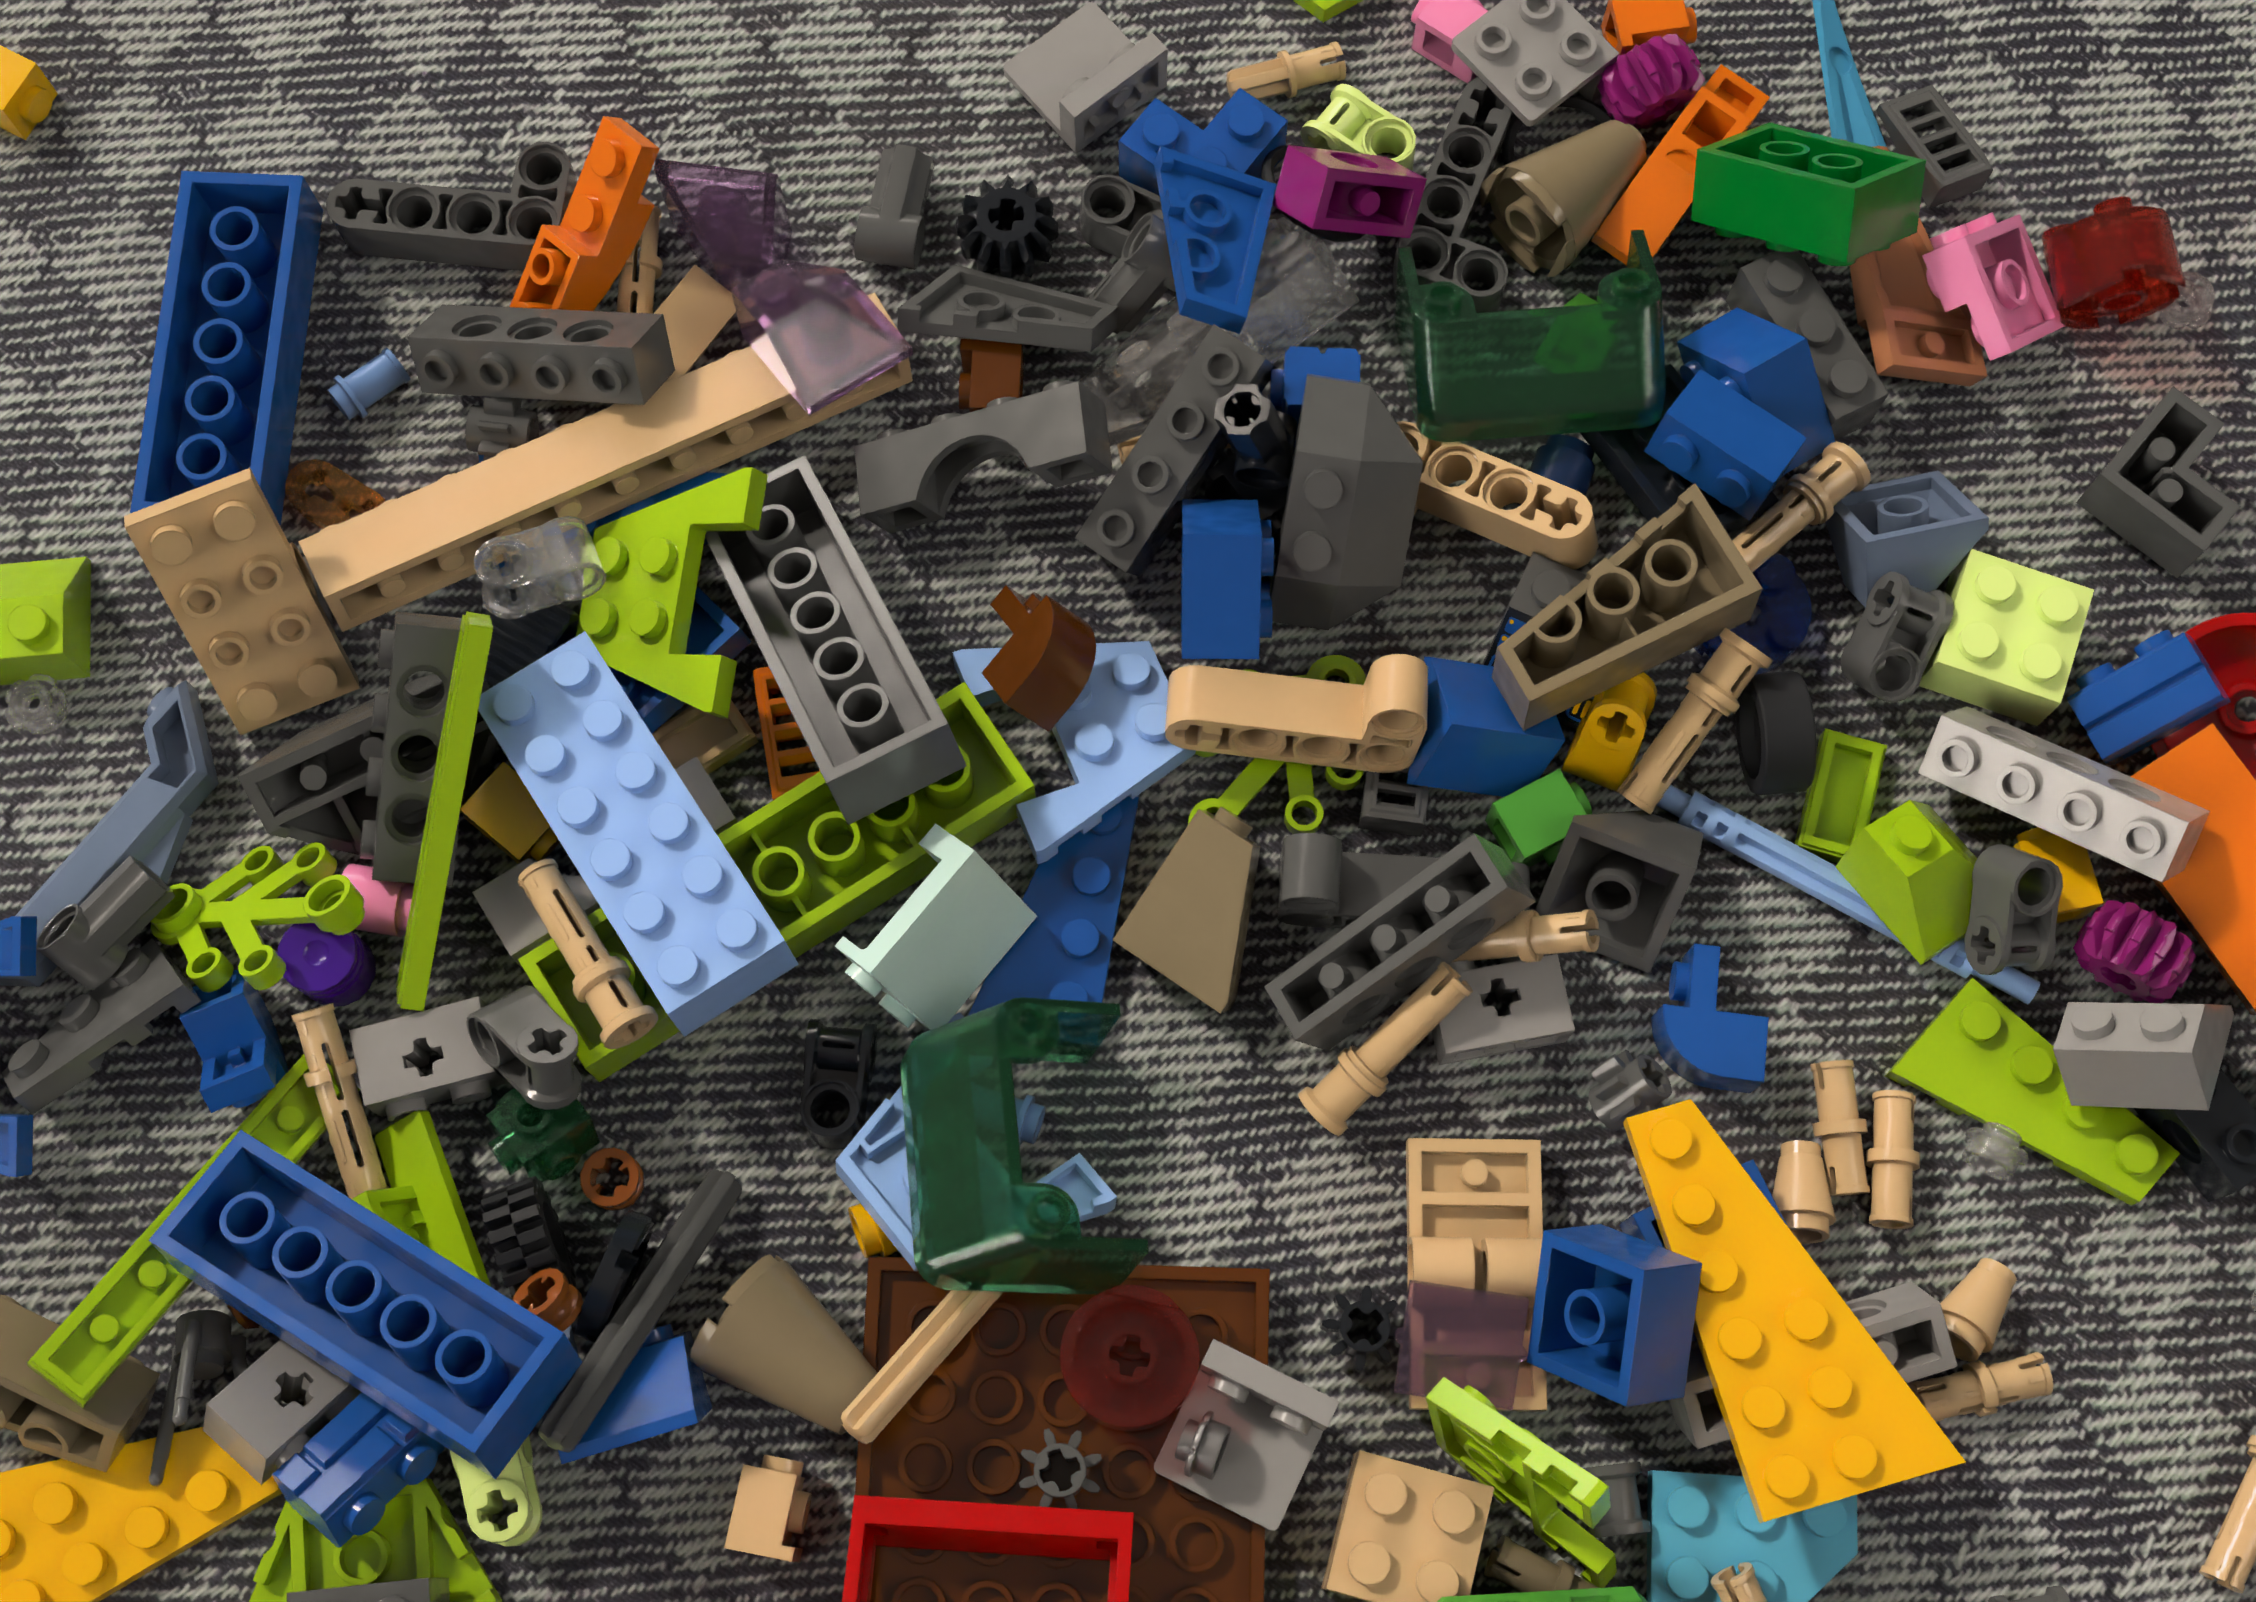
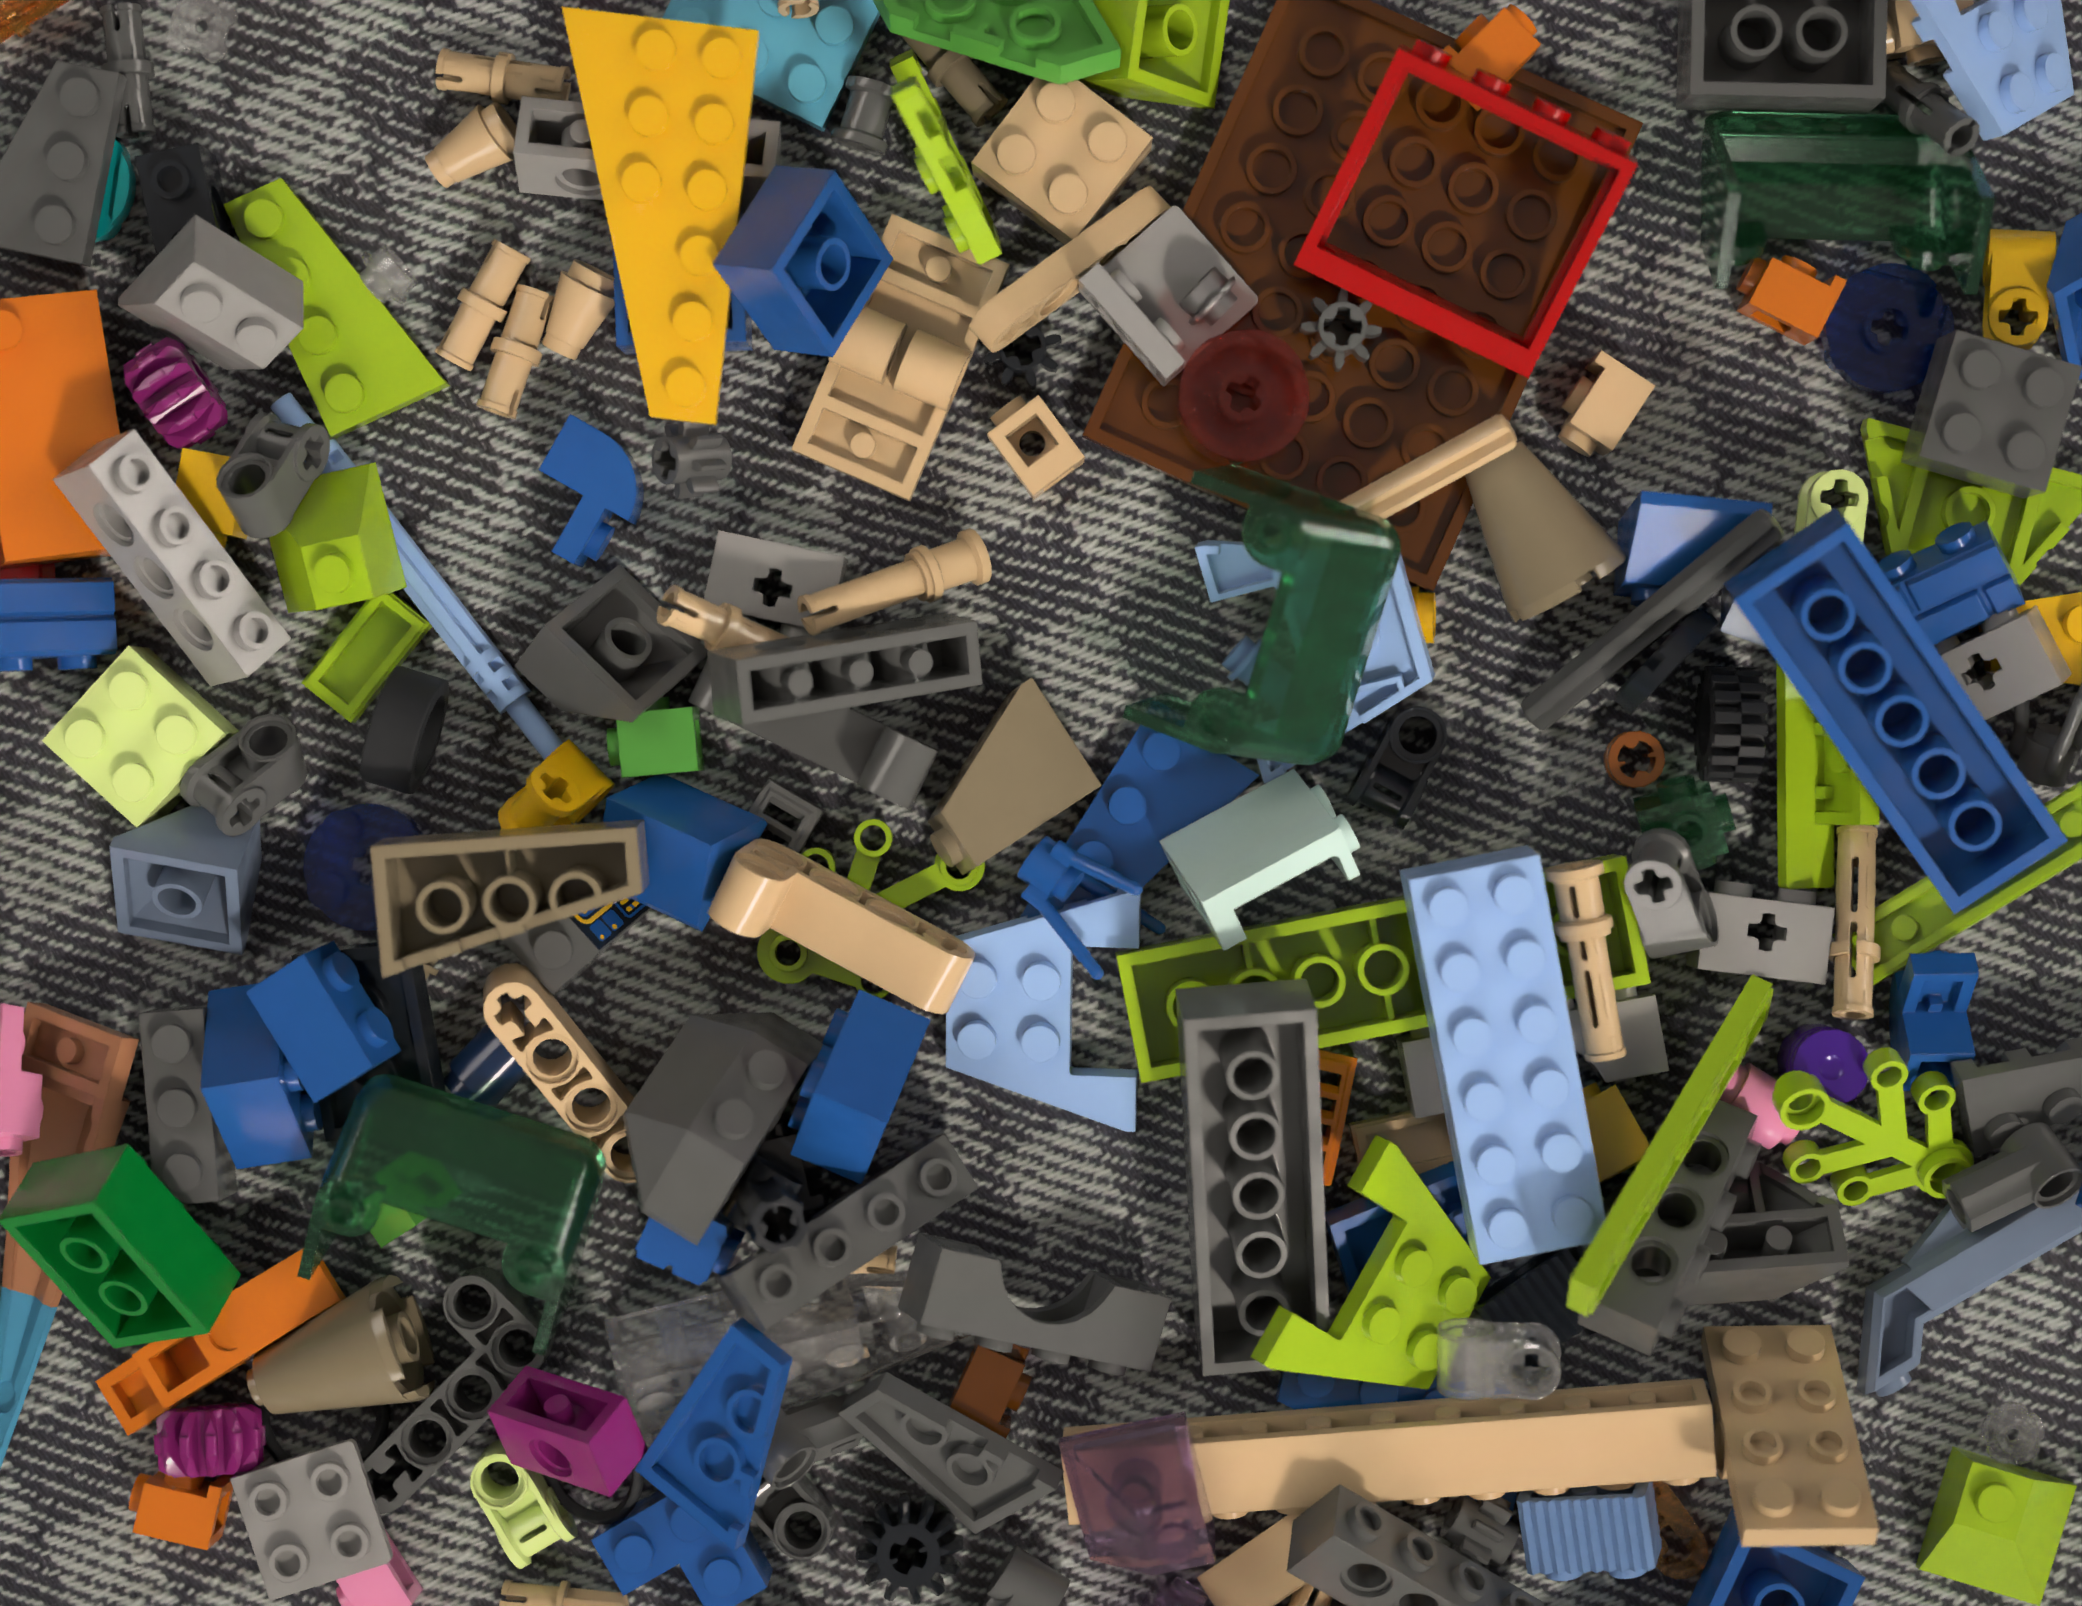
camera: 160 degrees left, 15 degrees up
dark orange bush [513,1268,583,1332] -> none
reddish brown brick [982,585,1096,732] -> none
piece [1393,1280,1529,1410] -> none
tan pin [1617,628,1773,815] -> none
tan pin [1732,441,1871,572] -> none
none -> tan beam [969,186,1171,353]
none -> tan brick [987,395,1085,500]
none -> blue plant [1017,836,1166,980]
none -> medium blue brick [1516,1482,1662,1581]

